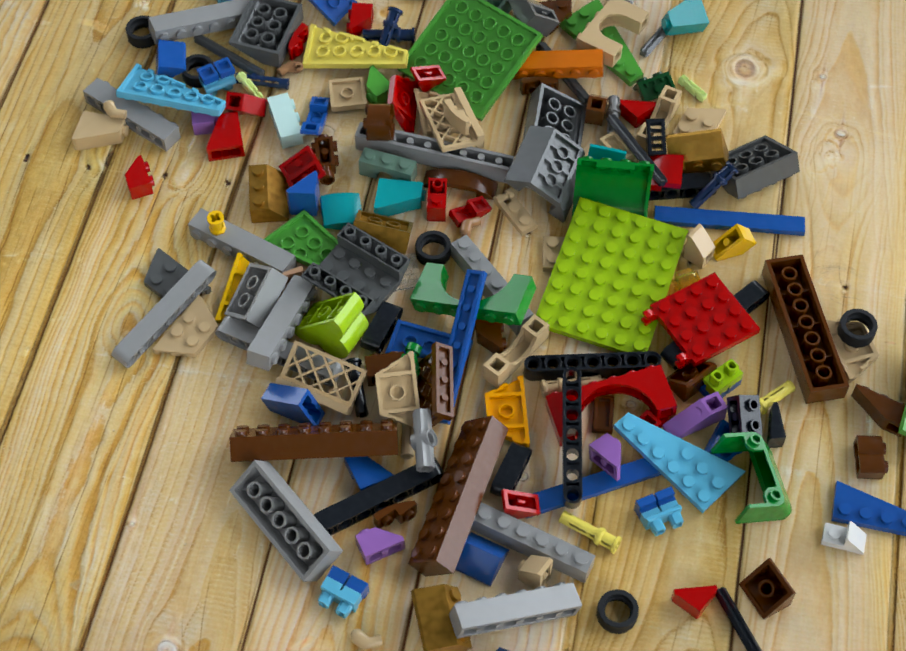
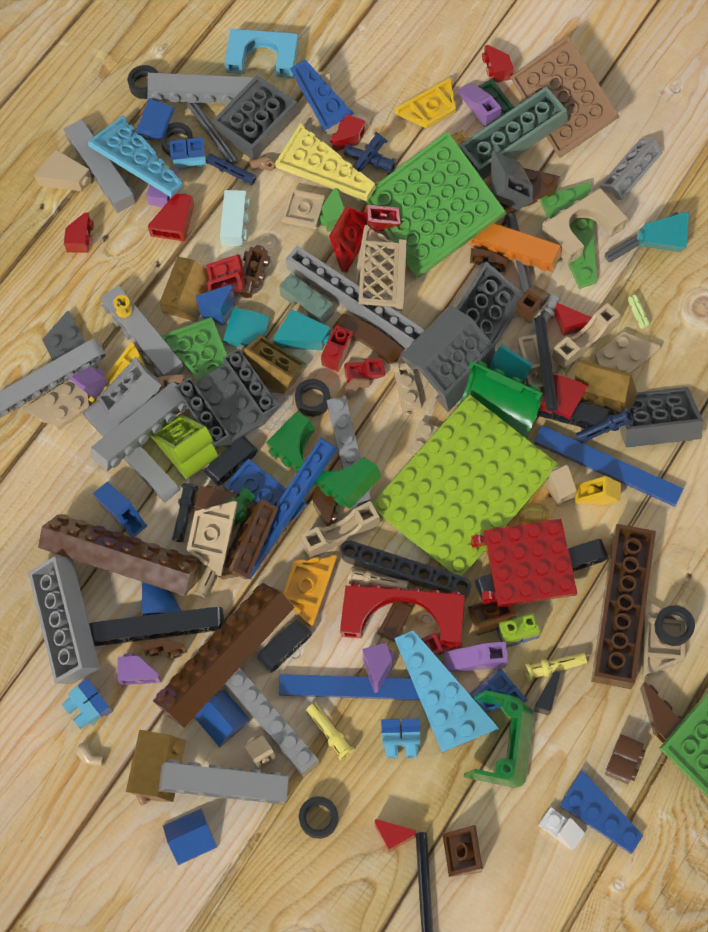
camera: 25 degrees right, 10 degrees up
tan arm [103,100,127,119] -> none
red slope [225,91,267,118] -> none
yellowish green axle [236,71,264,98] -> none
tan fence [275,340,367,416] -> none
red slope [288,23,309,61] -> none
blue slope [300,96,330,136] -> none
reddish brown brick [363,103,395,141] -> none
light grey piece [410,408,437,472] -> none
tan slope [443,98,471,135] -> none
red slope [501,489,541,519] -> none
black beam [562,366,582,509] -> none
dark green bracket [633,71,676,102] -> none
black slope [646,119,667,157] -> none
black brick [727,395,762,436] -> none
none -> medium lavender slope [69,366,109,399]

